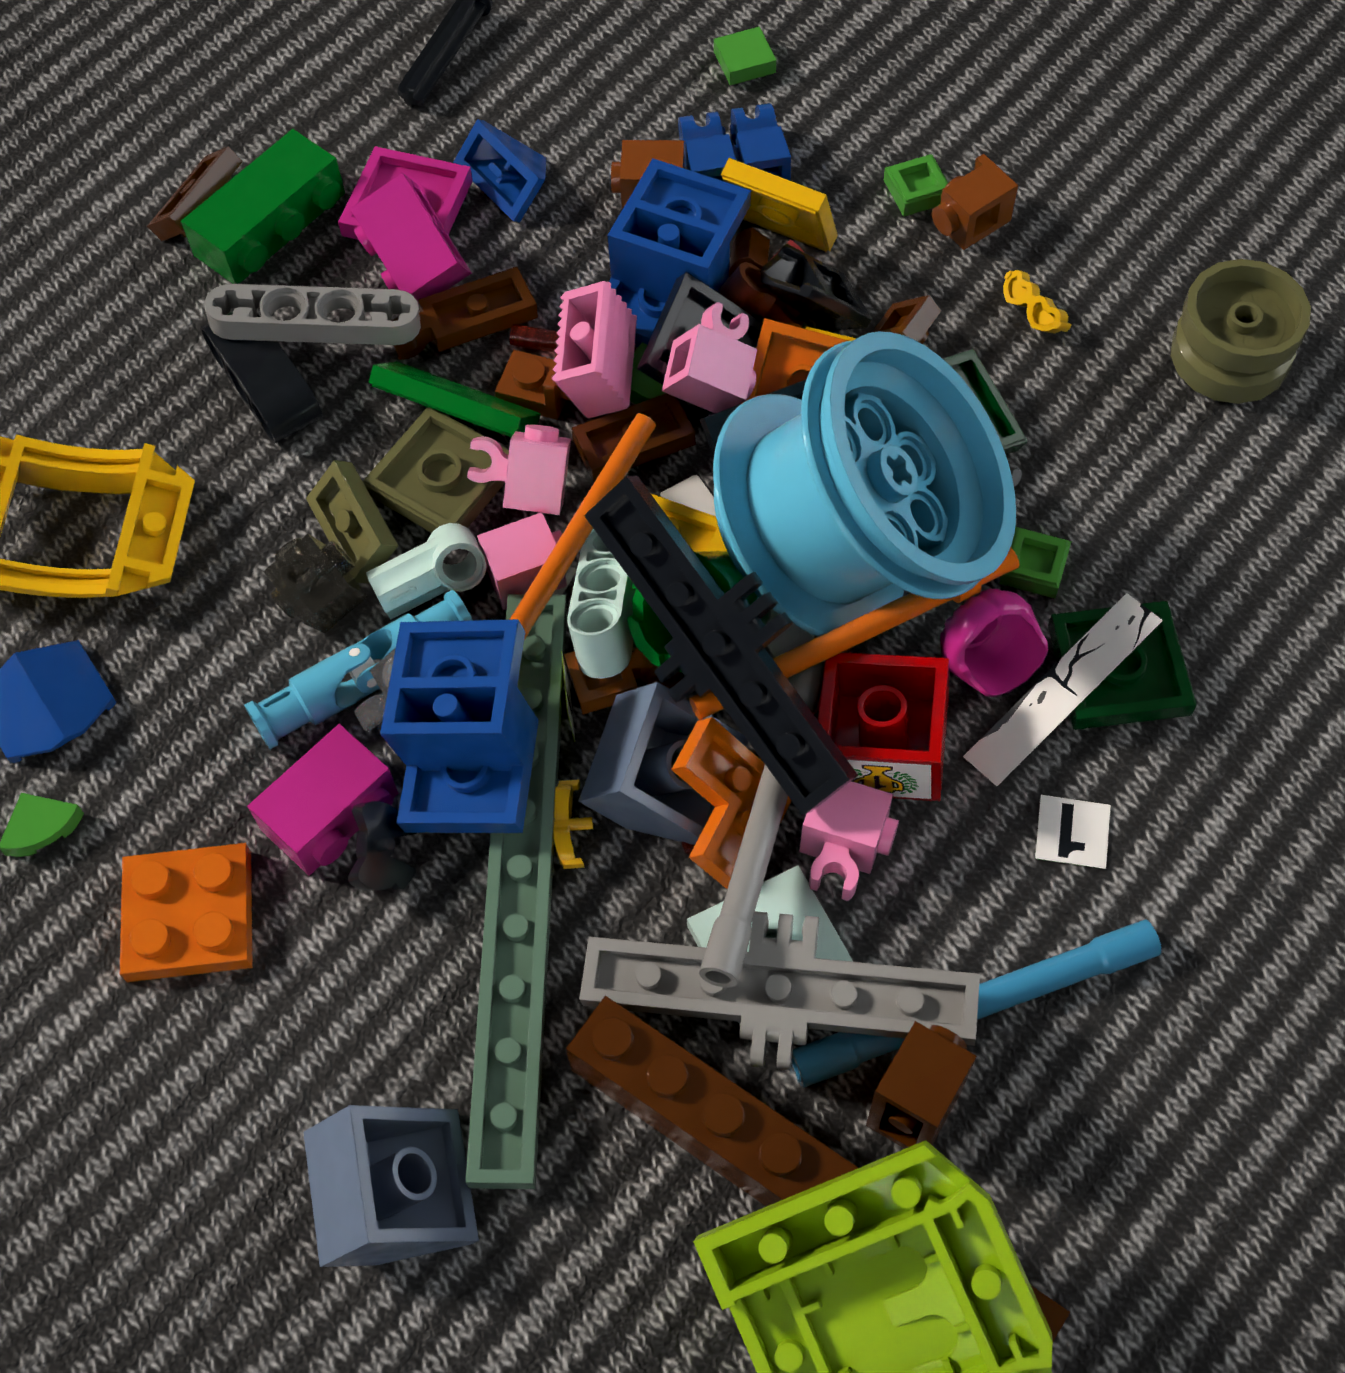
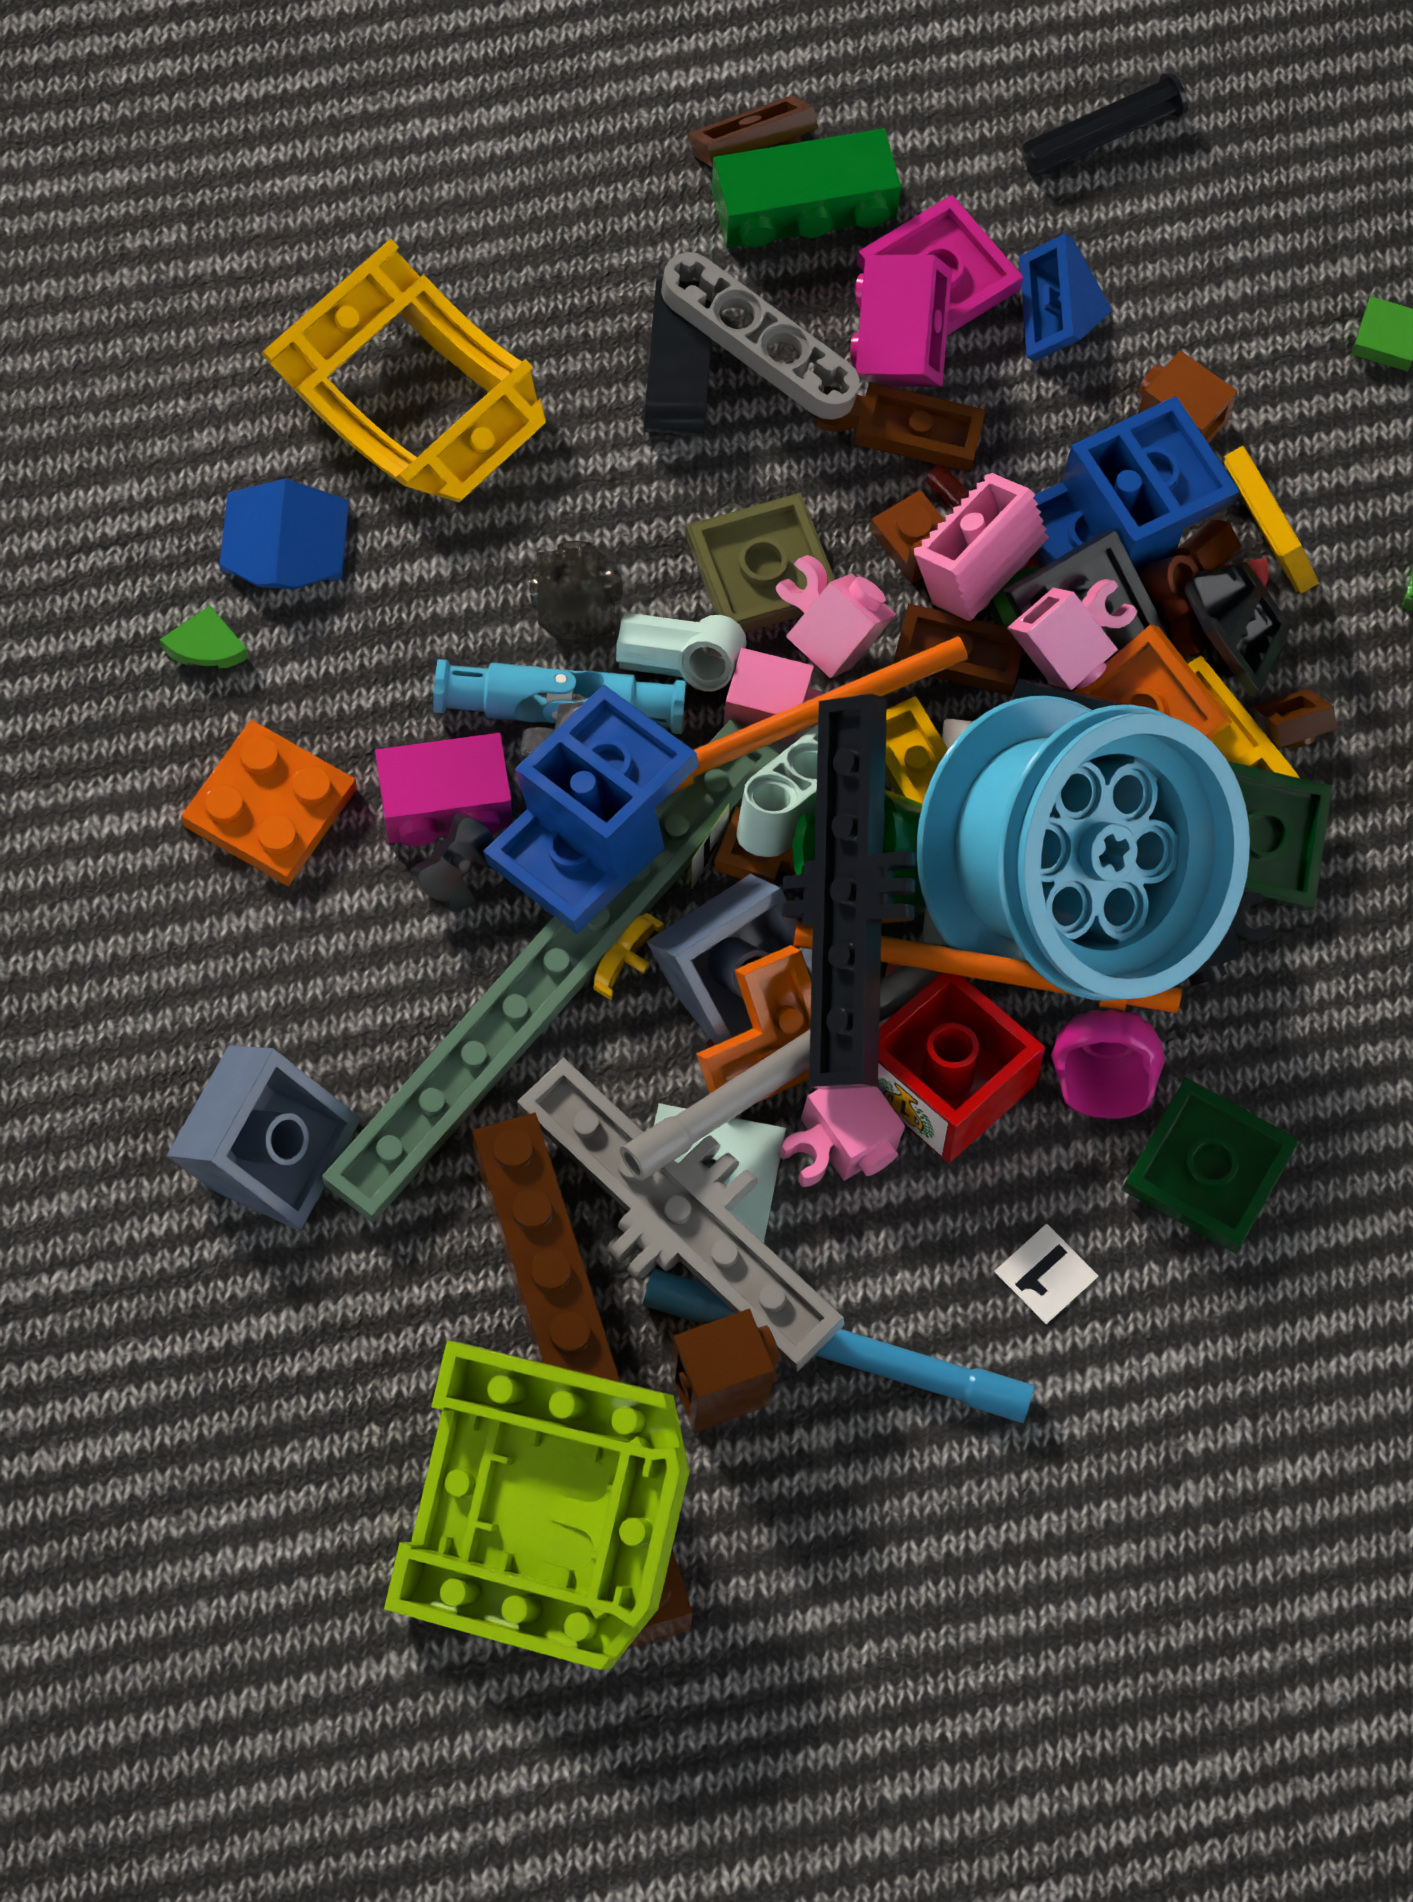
camera: 30 degrees right, 5 degrees up
olive plate [306,460,398,584] -> none
green tile [369,361,541,437] -> none
blue legs [678,103,791,181] -> none
white sticker [963,593,1163,786] -> none
bright green tile [999,527,1072,599] -> none

